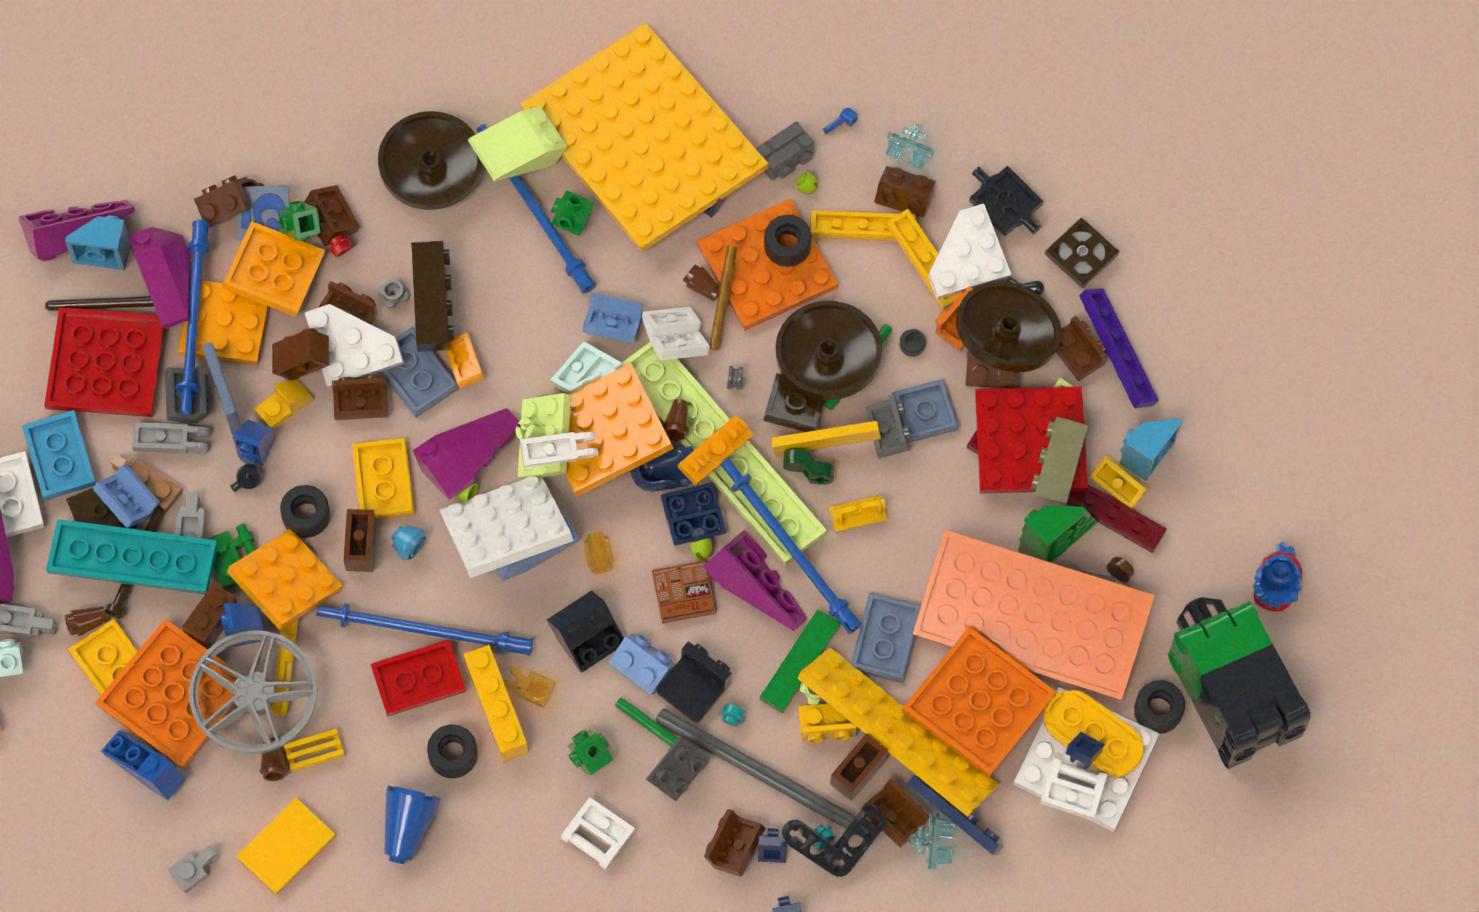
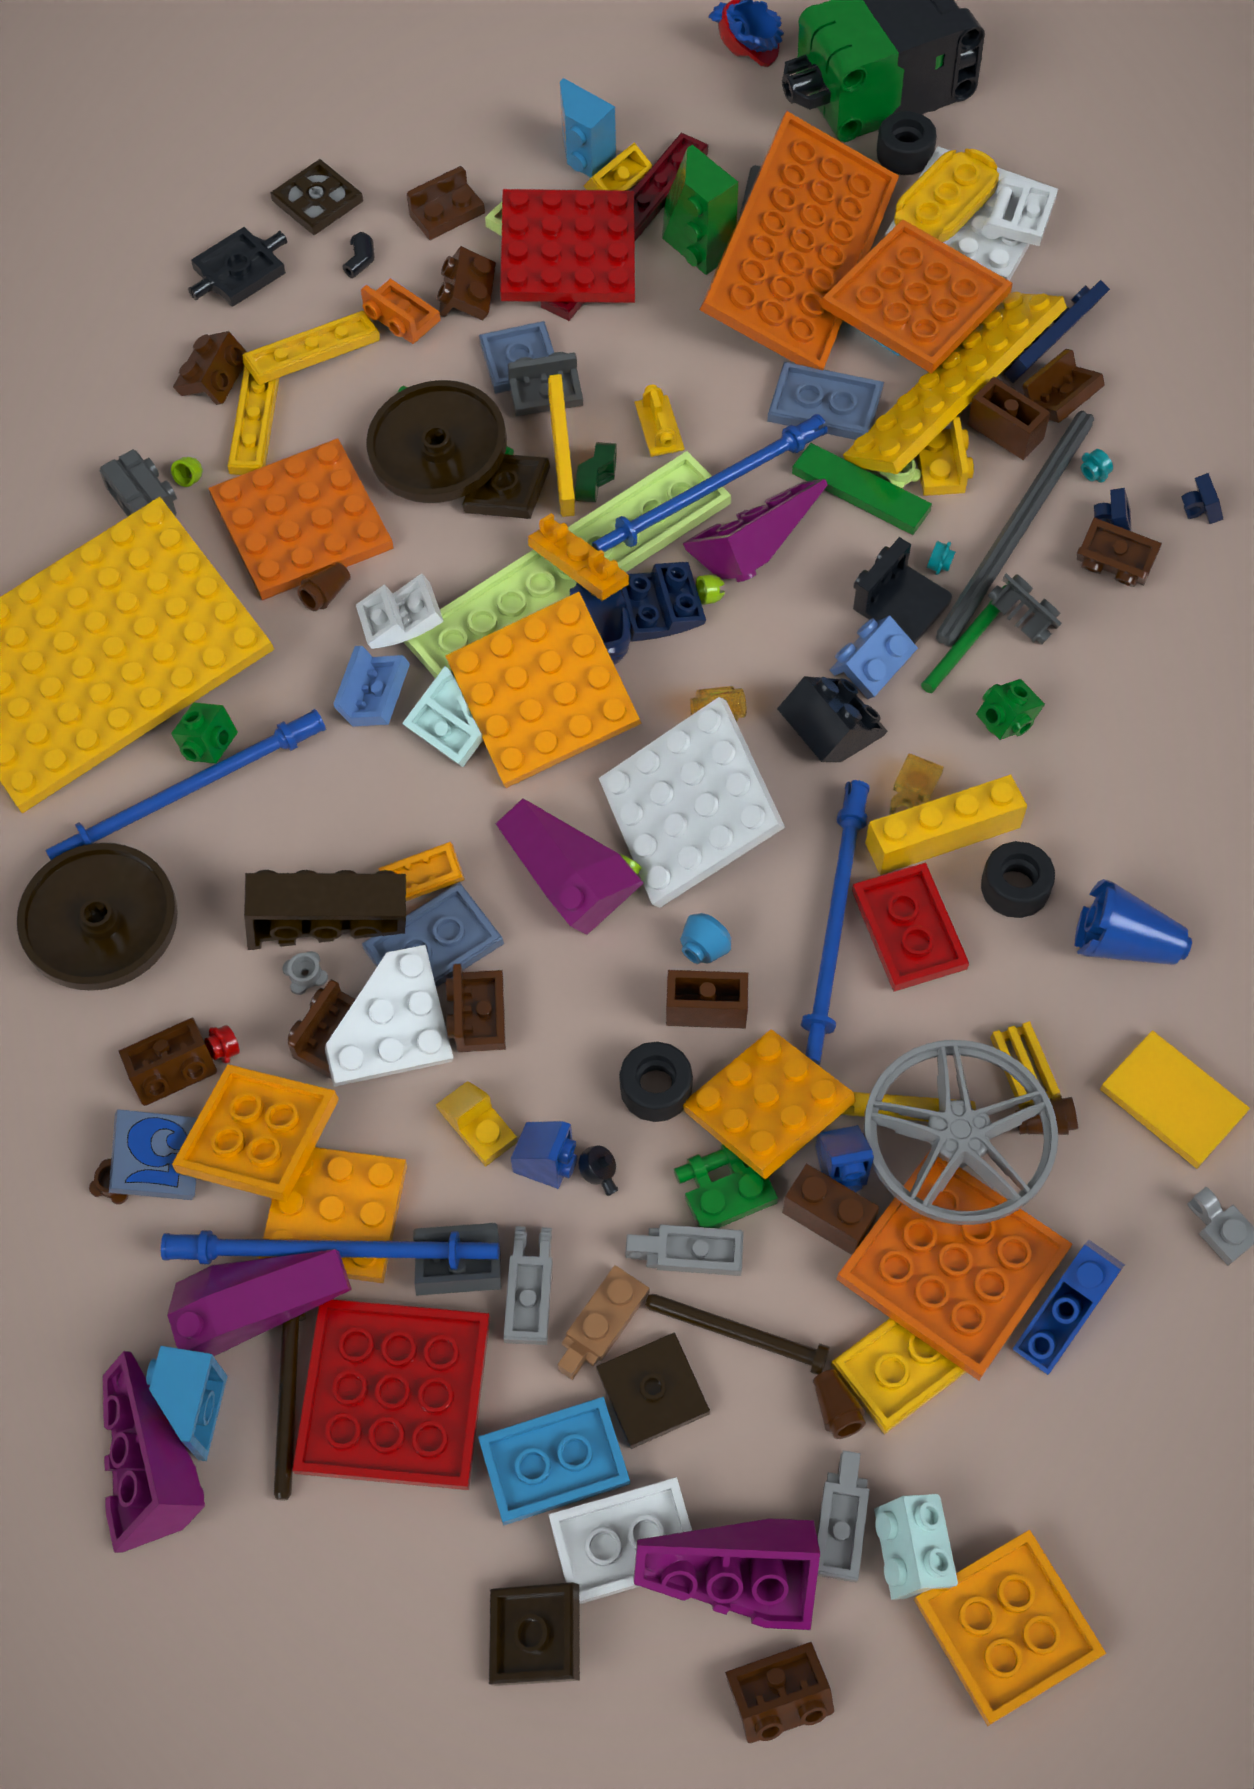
camera: 85 degrees left, 5 degrees down
teal plate [46,519,218,595] -> none
medium blue bracket [93,464,160,528] -> none
reddish brown bracket [194,175,251,227] -> none
sand blue tile [202,342,241,435] -> none
reddish brown brick [272,328,329,380] -> none
green brick [279,201,321,241] -> none
yellow tile [352,437,414,520] -> none
yellowish green slope [468,106,567,182] -> none
yellowish green plate [515,393,571,479] -> none
white hinge [520,432,598,468] -> none
white plate [560,797,635,870] -> none
dark orange tile [652,561,716,624] -> none
reddish brown cone [663,399,689,441] -> none
pearl gold bar [709,245,737,350] -> none
dark grey bush [727,365,743,390] -> none
black tyre [764,215,812,267] -> none
black beam [782,805,886,877] -> none
blue hand [822,108,858,134] -> none
clear light blue hips [886,123,934,170] -> none
pearl dark grey tile [899,329,926,357] -> none
clear light blue hips [909,813,955,869] -> none
white plate [928,204,1012,300] -> none
dark brown dish [956,282,1061,372] -> none
olive wedge [1031,417,1088,504] -> none
dark blue tile [1065,732,1105,770] -> none
dark purple plate [1079,288,1159,408] -> none
reddish brown tile [1107,557,1134,583] -> none

